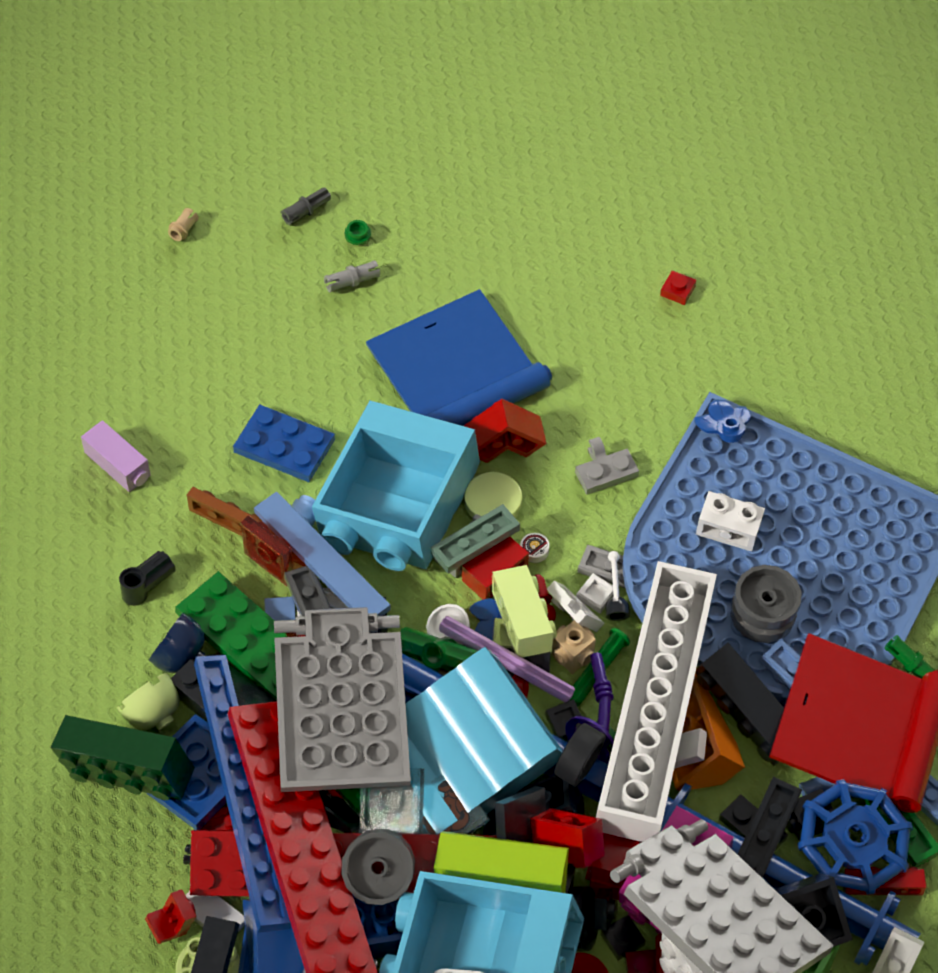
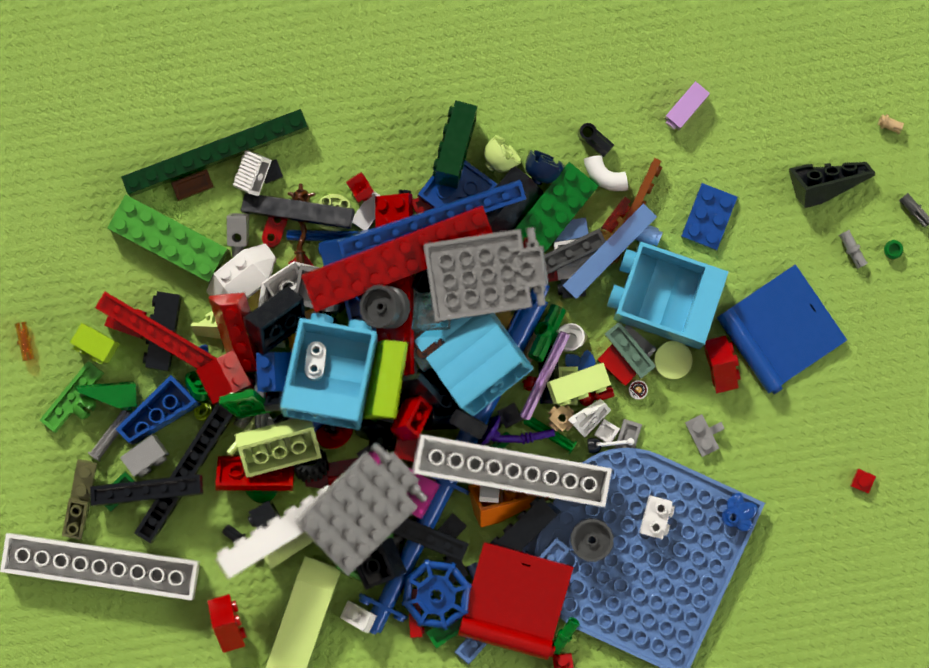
camera: 85 degrees right, 30 degrees up
none -> white cylinder [583,156,628,191]
none -> black wedge [789,162,875,208]

